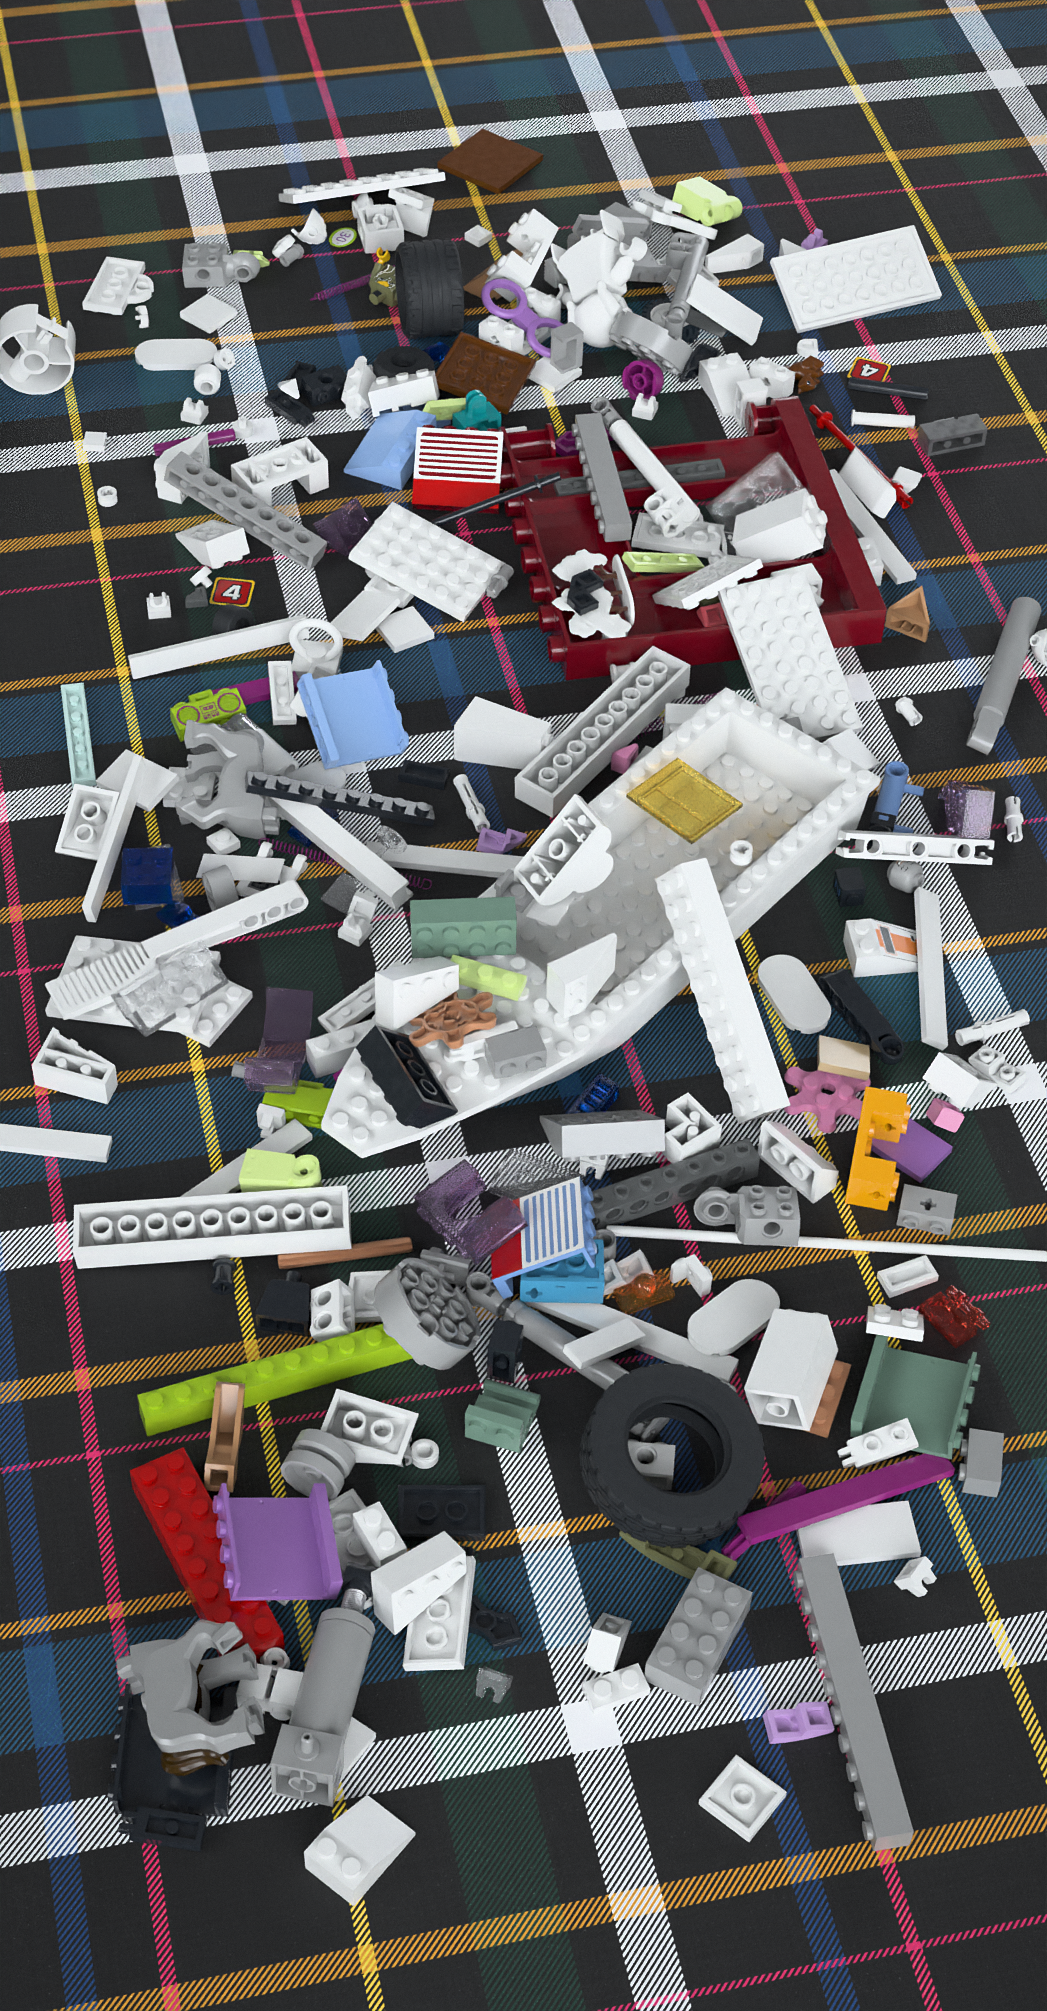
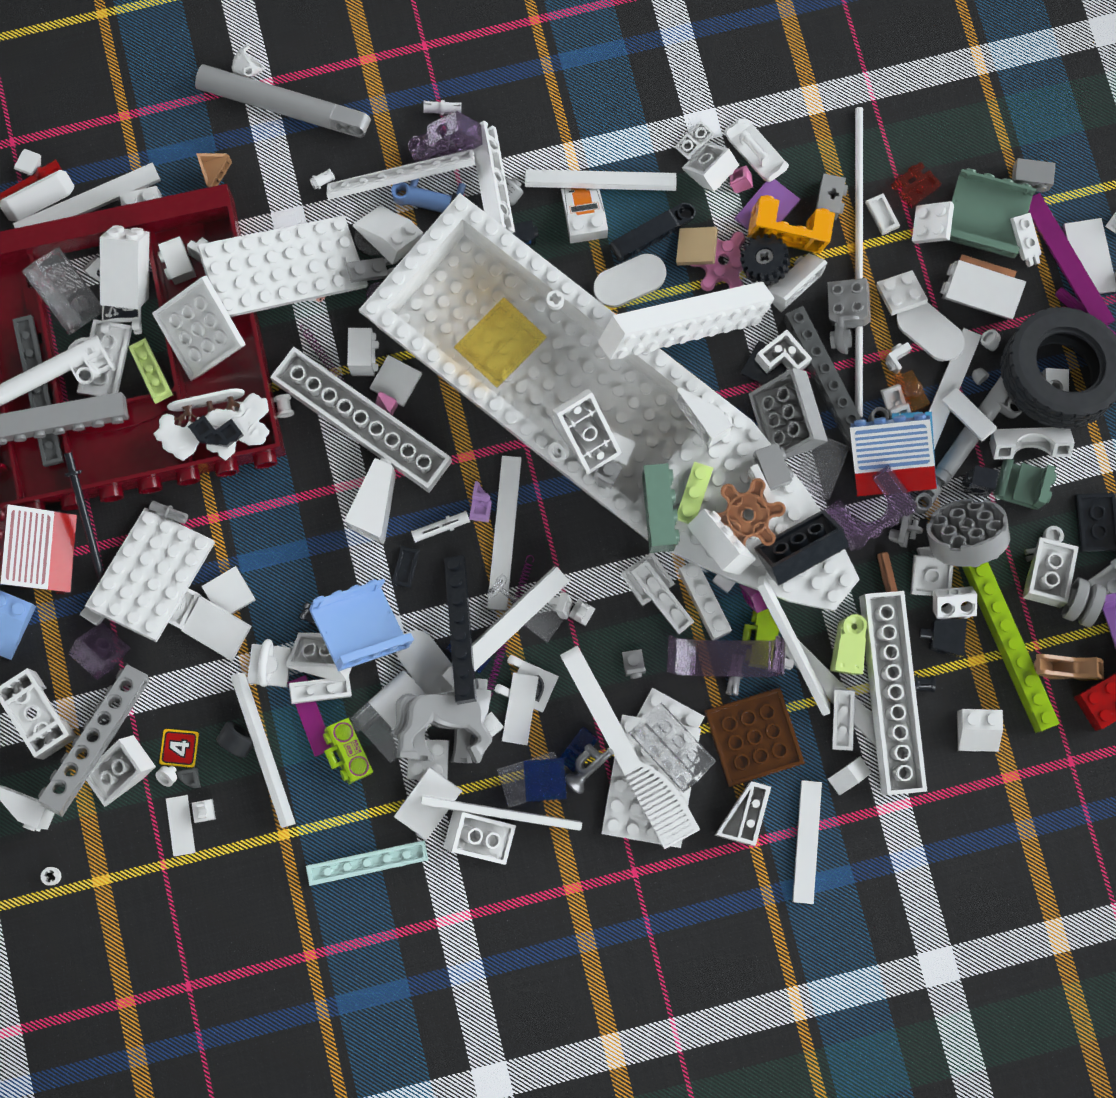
camera: 90 degrees left, 30 degrees up
light grey beam [202,865,239,911] -> none
white pin [955,1009,1030,1046] -> none
none -> white sticker [166,795,195,856]
none -> white tile [327,149,475,200]
none -> flat silver piece [565,744,614,794]
none -> light grey bracket [622,649,646,679]
none -> reddish brown tile [704,687,805,787]
none -> white piece [724,119,789,182]
none -> black bush [740,234,790,286]
none -> white tile [757,575,830,716]
none -> white slope [828,756,872,795]
none -> white plate [832,689,855,751]
none -> white plate [876,270,928,316]
none -> white slope [957,709,1003,752]
none -> white arch [989,427,1075,459]

